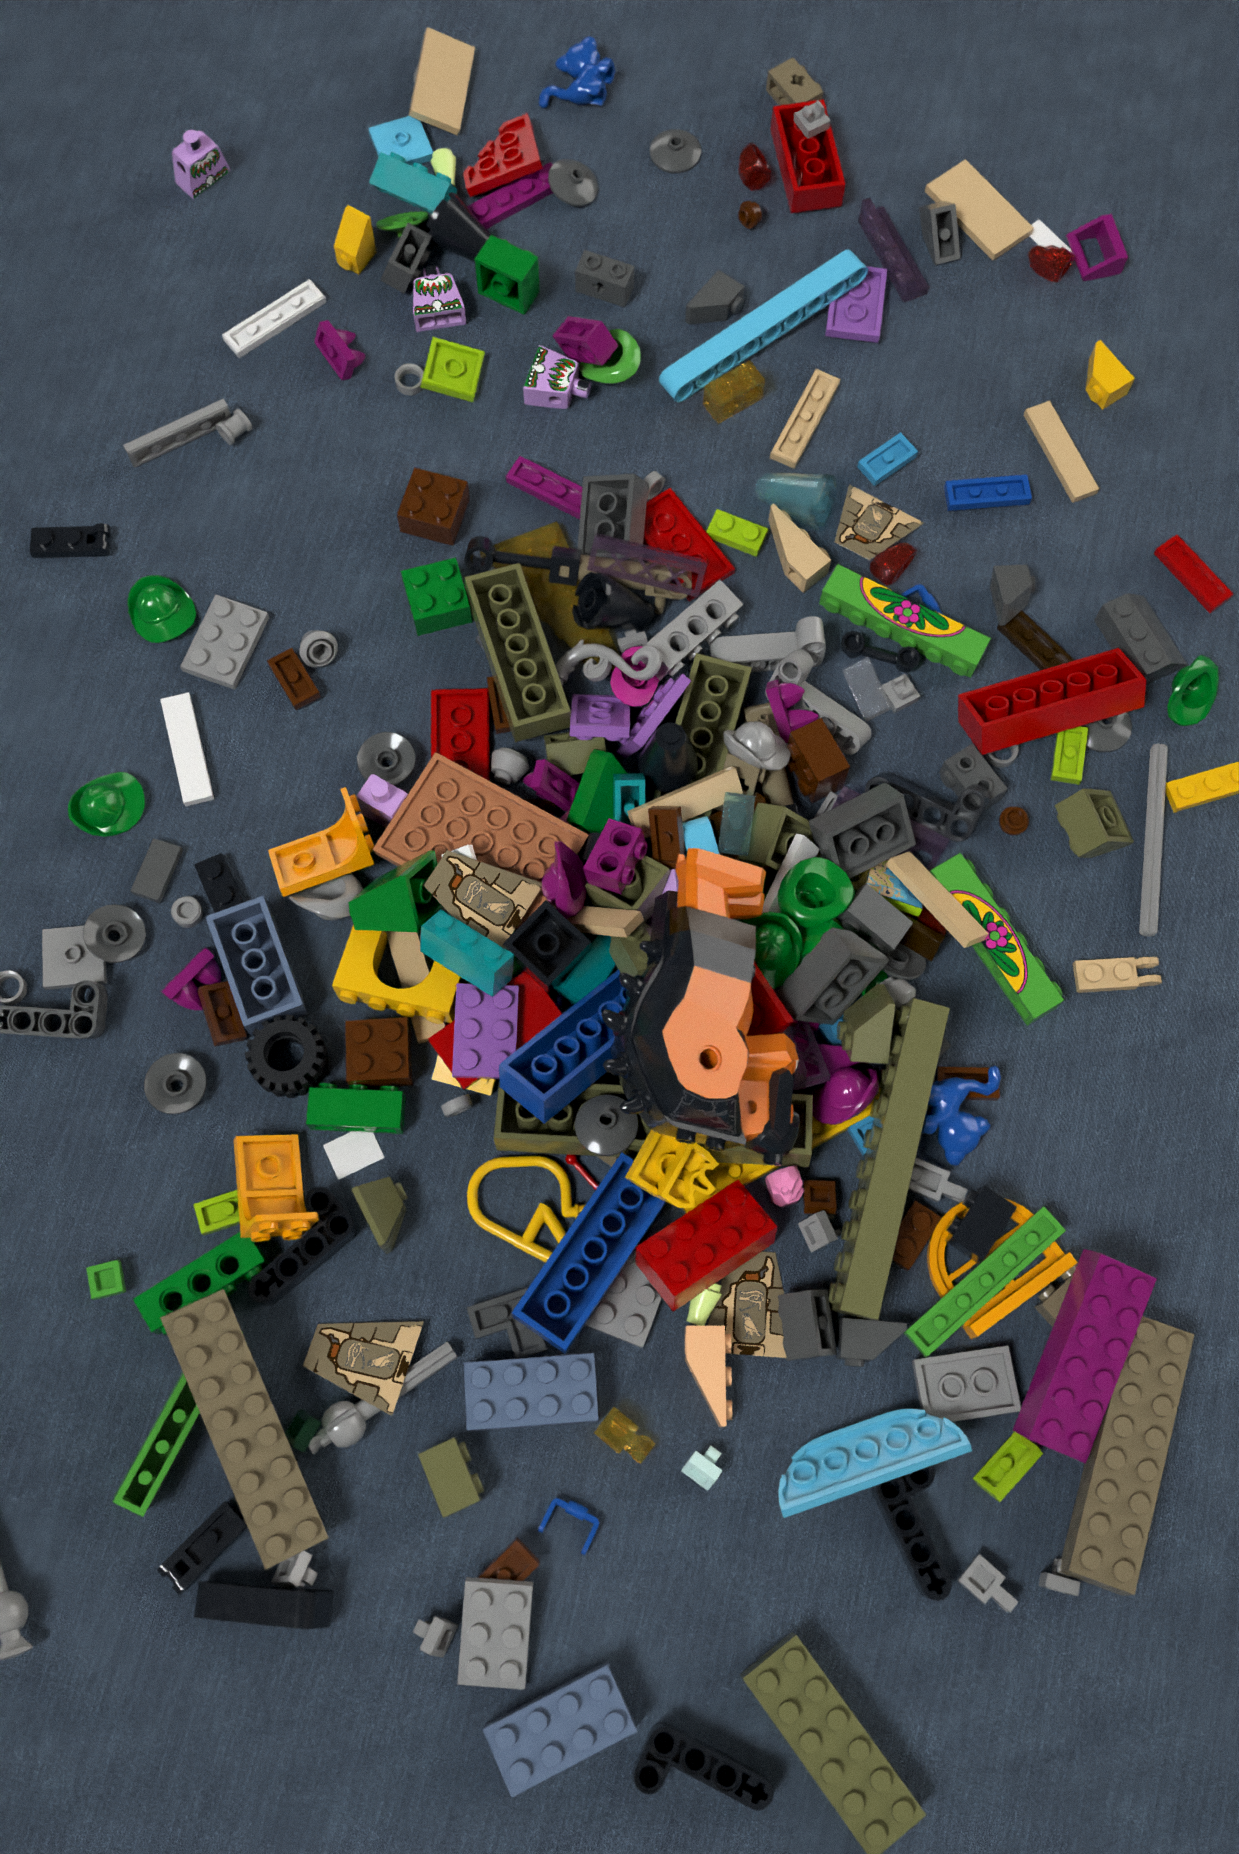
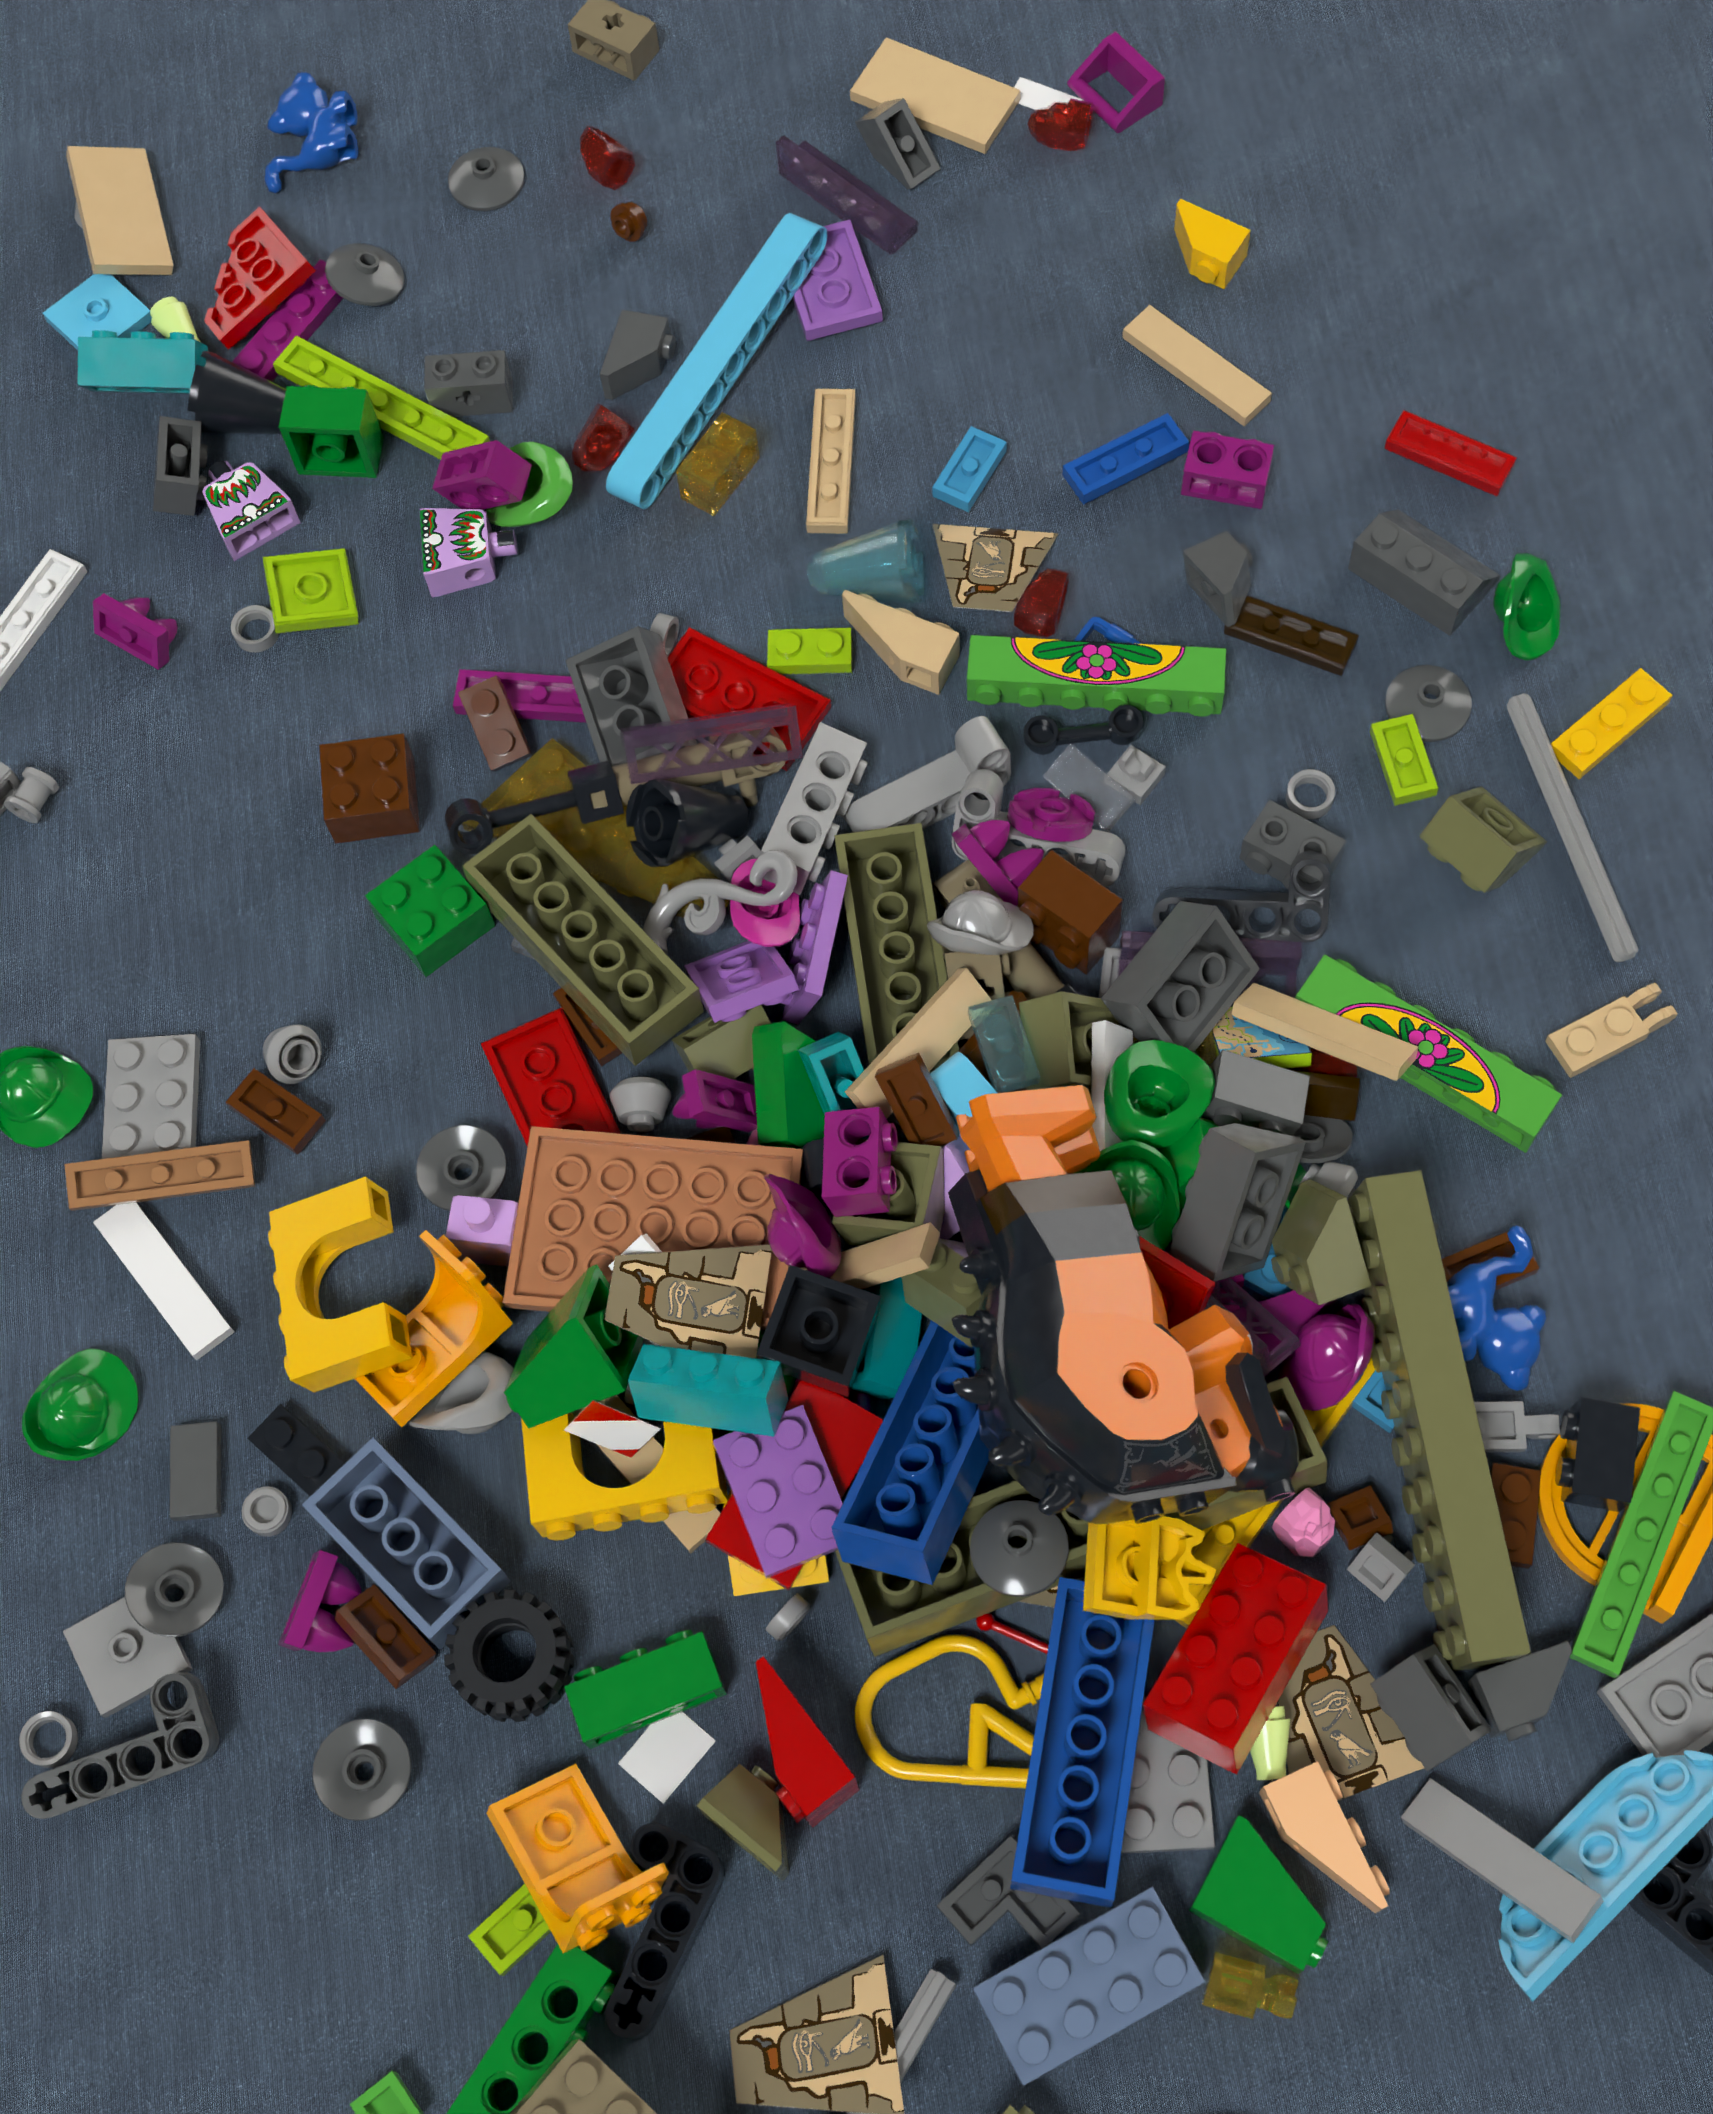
camera: 15 degrees left, 5 degrees down
yellow slope [334,205,377,274] -> none
reddish brown brick [345,1017,413,1088] -> none
bright green dish [376,211,428,237] -> none
black cone [639,722,698,793] -> none
light aqua tile [681,1446,723,1491] -> none
red brick [770,99,846,213] -> none
light grey tile [793,100,831,139] -> none
red brick [958,648,1146,755] -> none
reddish brown plate [999,807,1029,835] -> none
none -> medium nougat plate [64,1140,256,1211]
none -> yellow arch [268,1176,412,1393]
none -> lime plate [273,336,490,460]
none -> reddish brown plate [458,676,533,772]
none -> white sticker [564,1400,661,1458]
none -> clear red rock [572,404,635,472]
none -> red slope [756,1656,859,1828]
none -> magenta tile [1007,788,1095,842]
none -> magenta brick [1181,430,1275,509]
none -> green slope [1189,1815,1328,1974]
none -> light grey tile [1401,1778,1603,1943]

